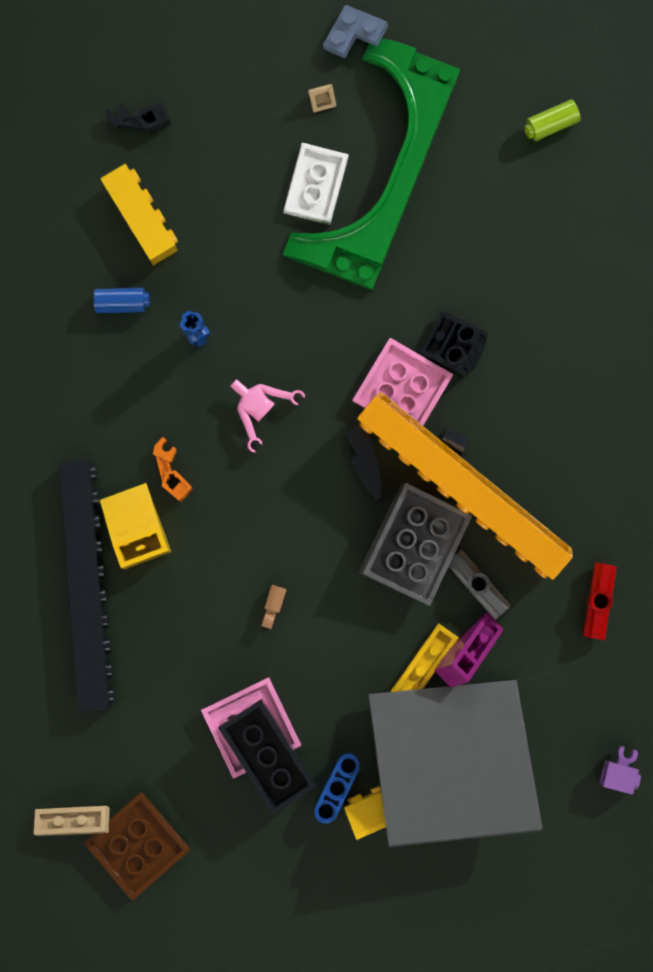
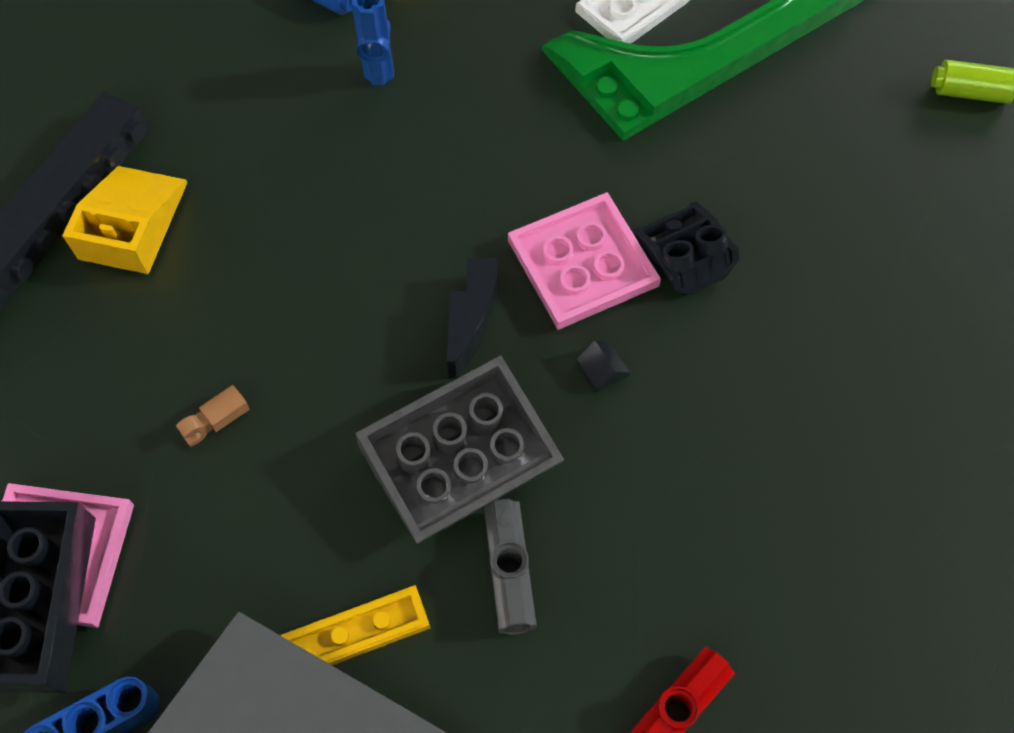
camera: 30 degrees right, 20 degrees down
orange piece [153,437,193,502] -> none
bright pink piece [230,379,305,452] -> none
light orange brick [357,392,573,580] -> none
magenta slope [434,612,504,688] -> none

